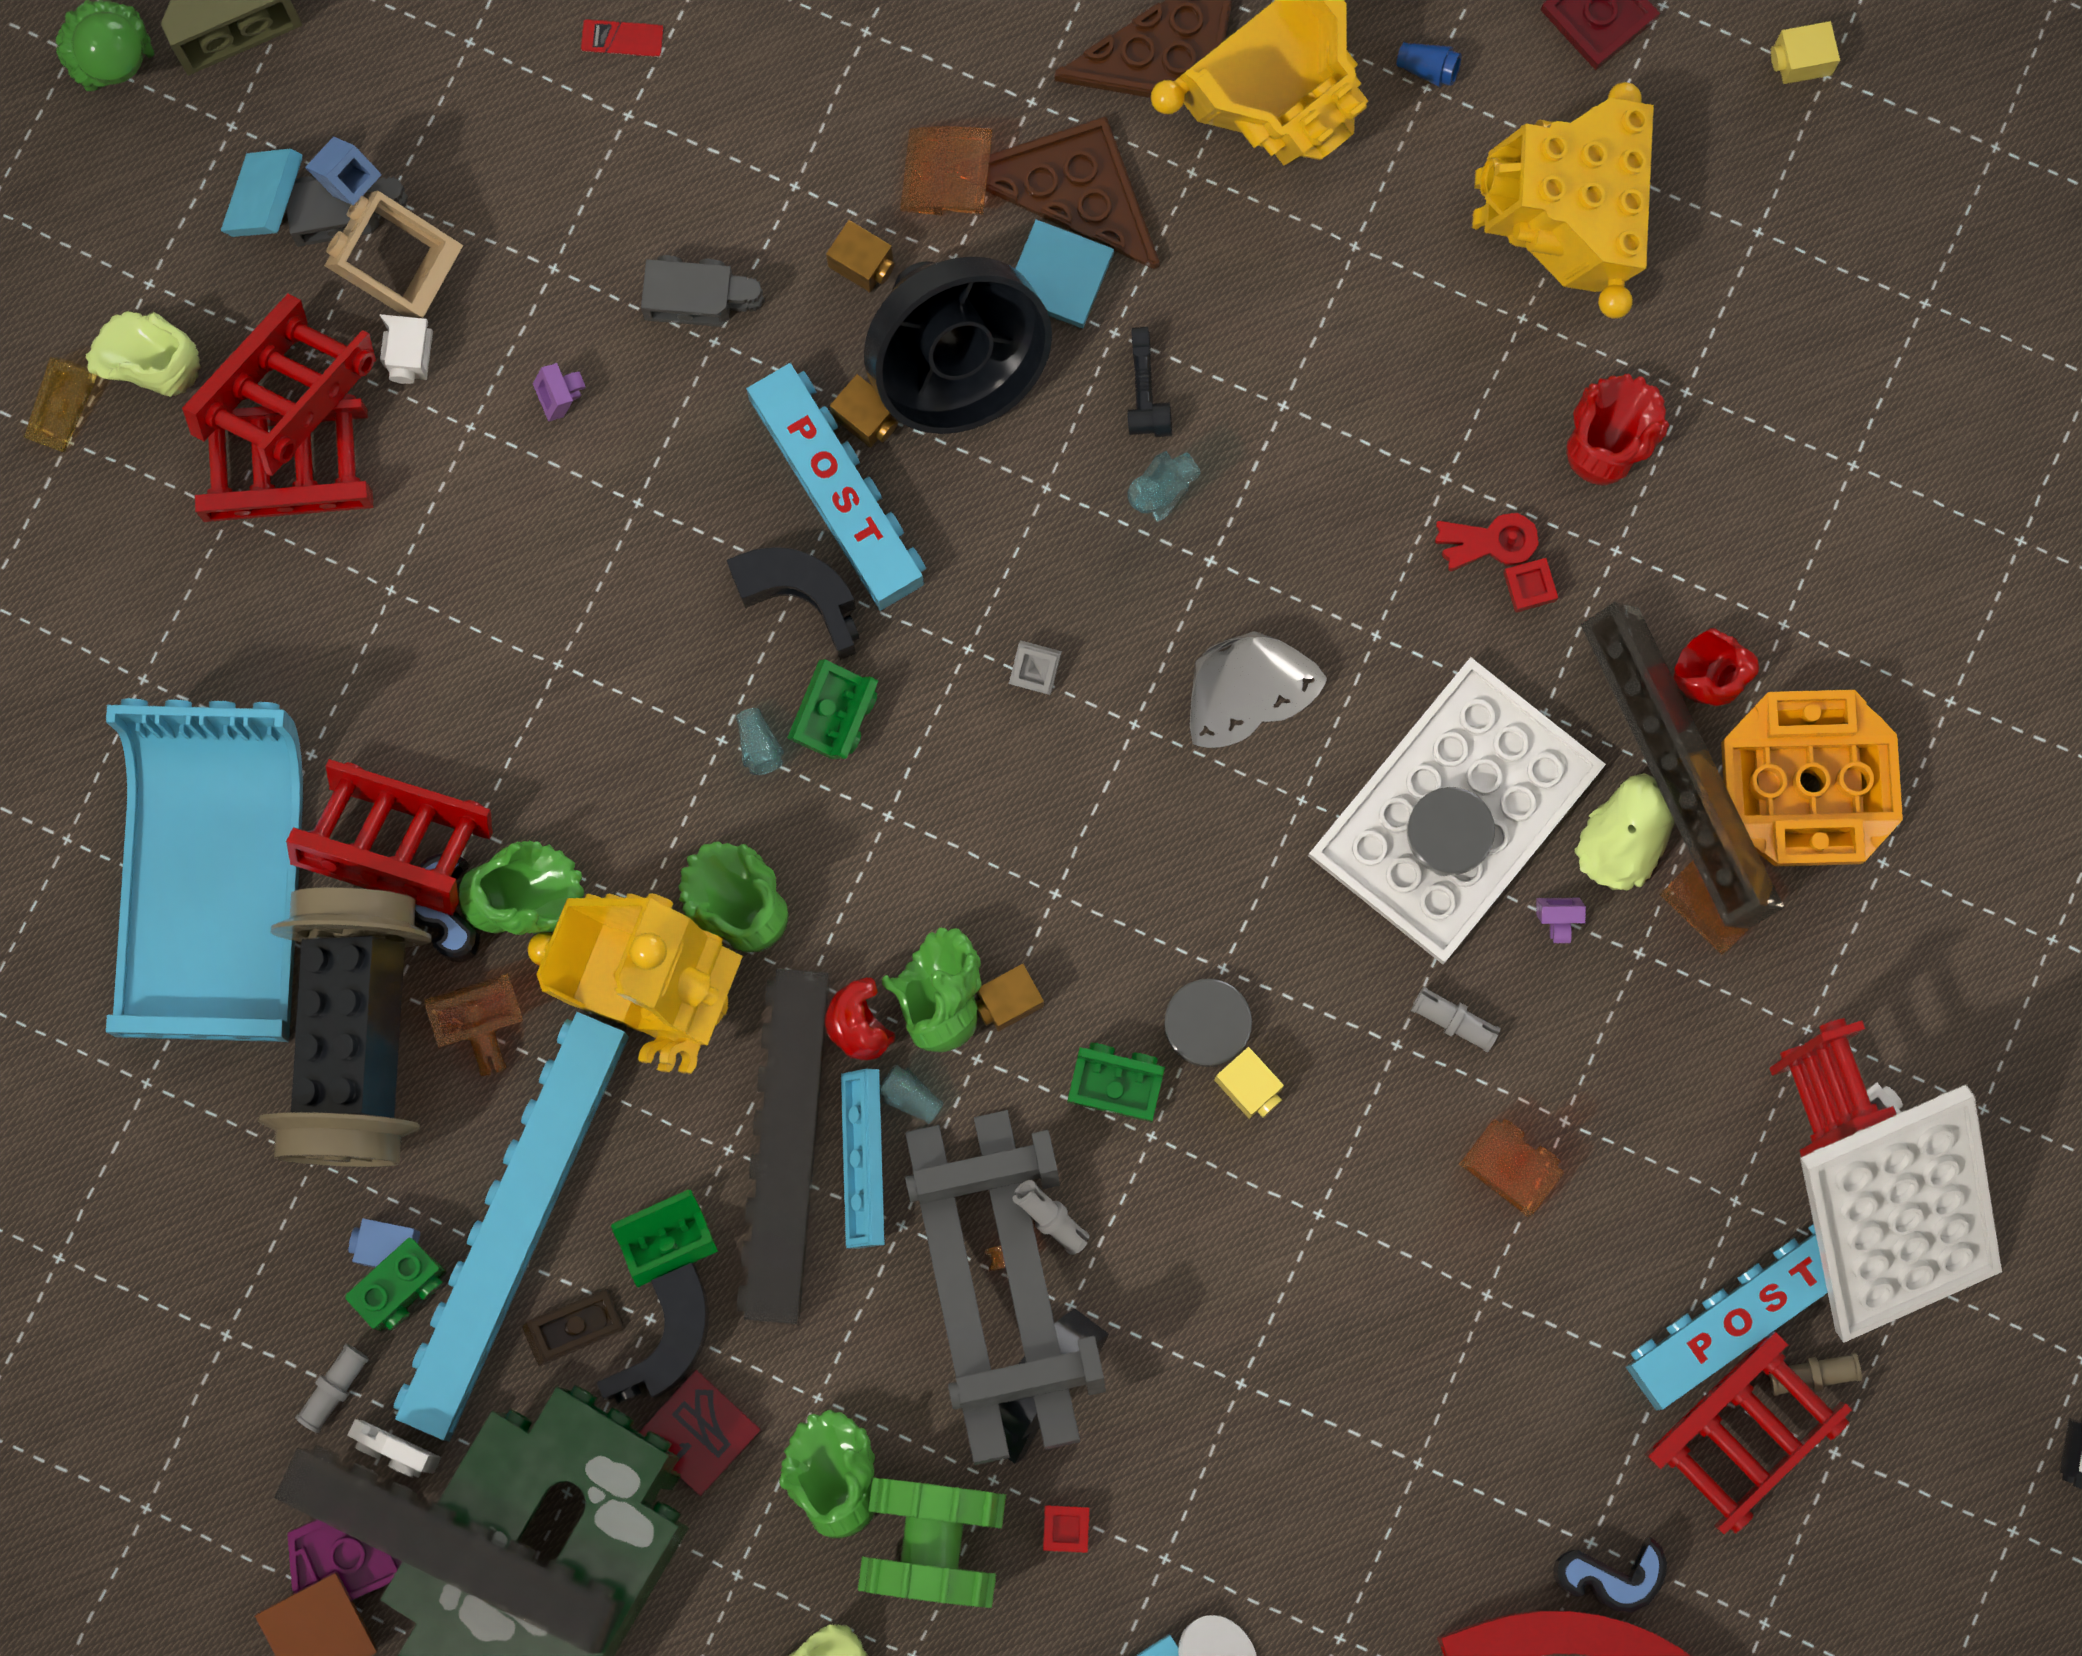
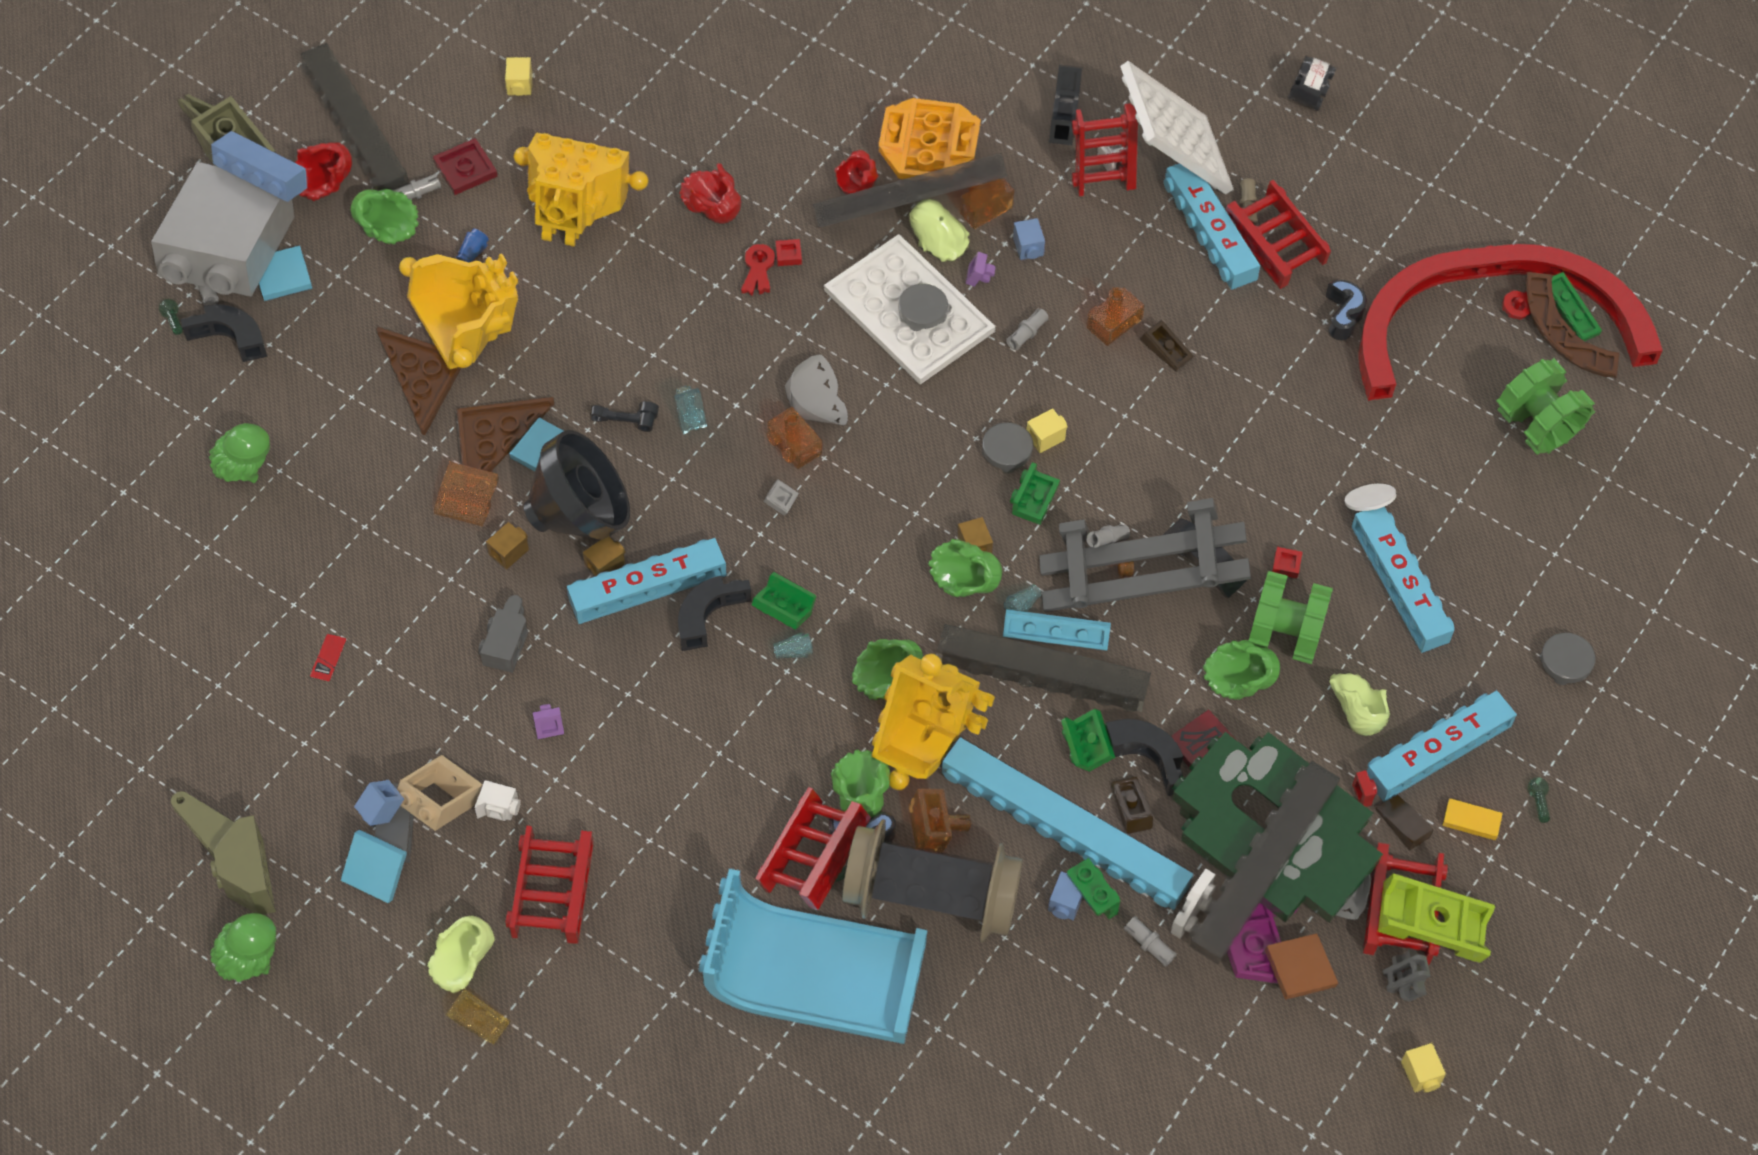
camera: 80 degrees left, 20 degrees down
red fence [182,294,376,476] -> none
red hair [824,977,896,1060] -> none
none -> clear orange brick [767,407,822,469]
none -> medium blue brick [1013,218,1045,260]
none -> black arch [1049,64,1083,146]
none -> dark brown slope [1140,320,1194,371]

